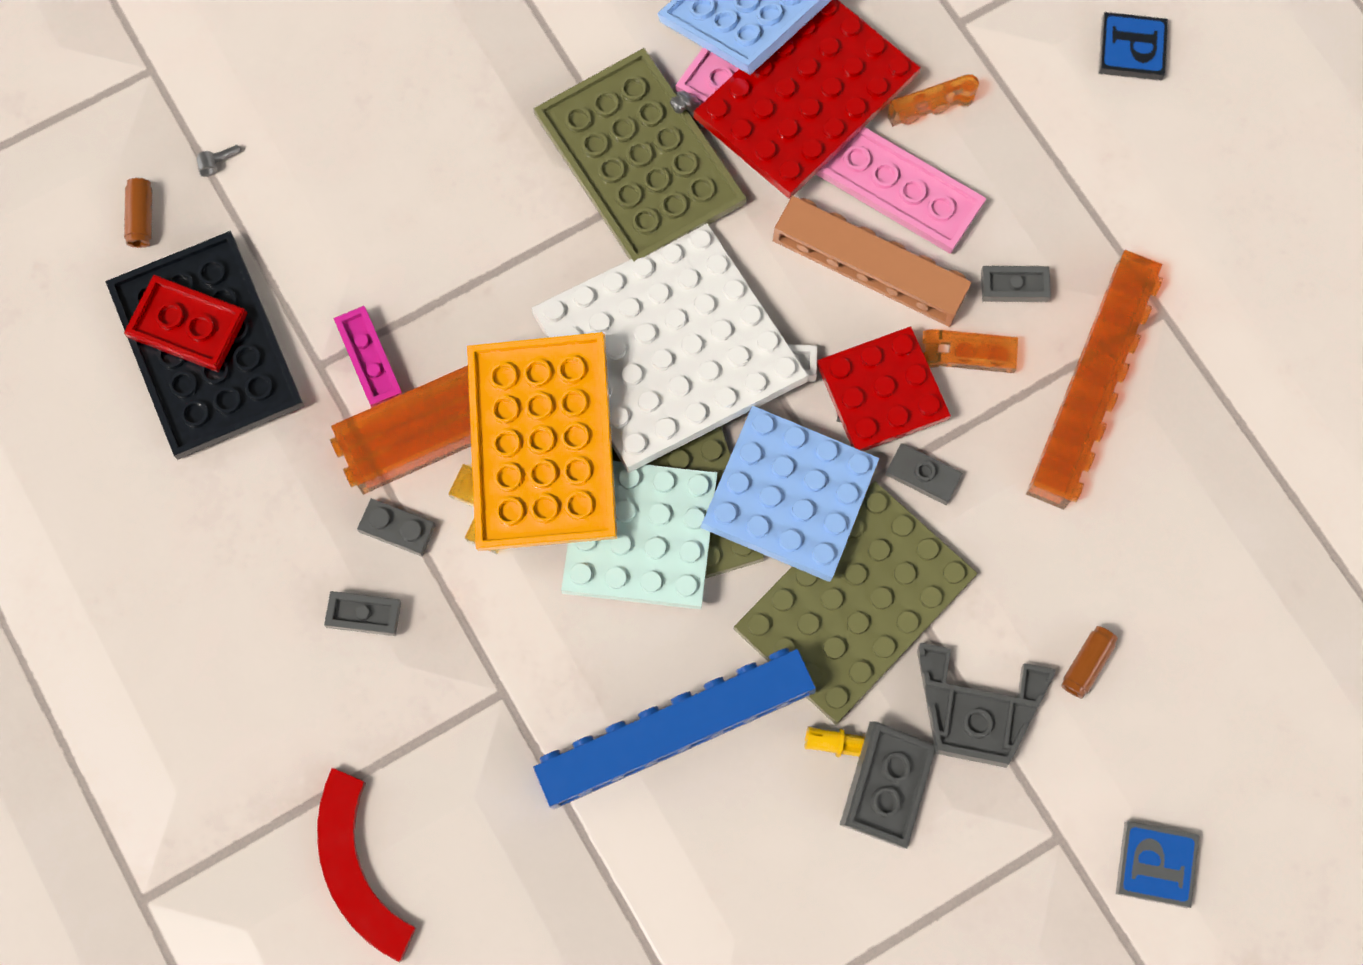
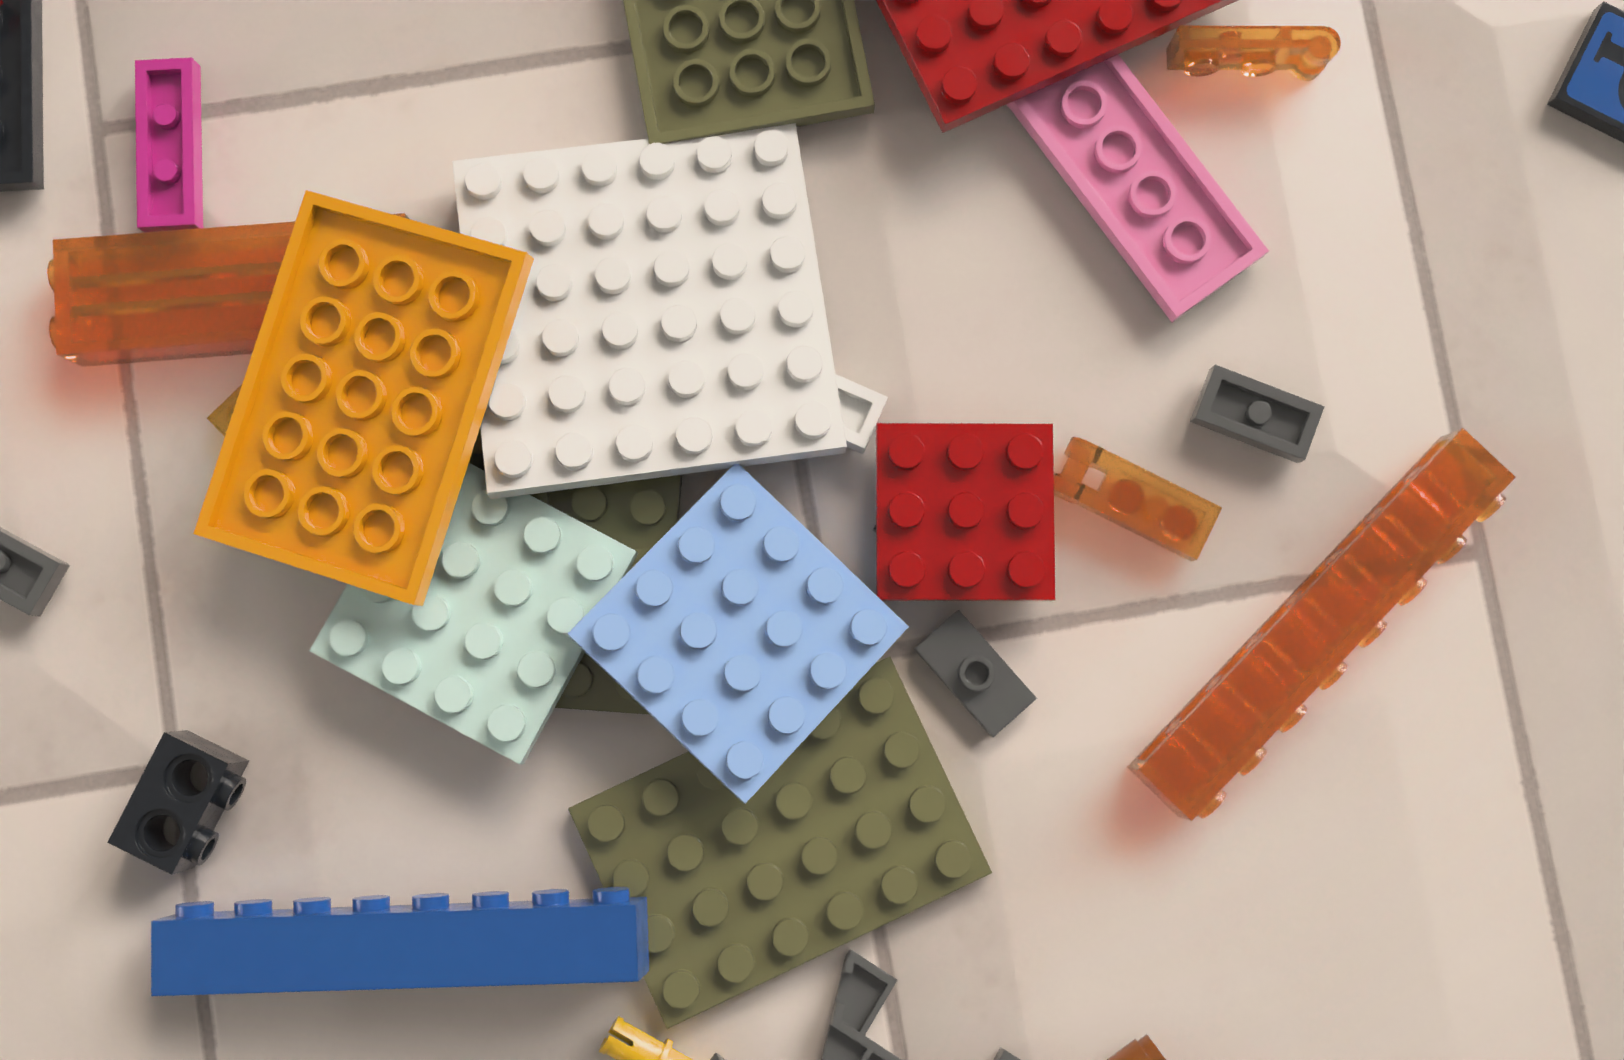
camera: 20 degrees right, 10 degrees up
dark grey plate [357,498,436,557] -> none
nougat brick [773,195,972,327] -> none
none -> black brick [107,730,249,875]

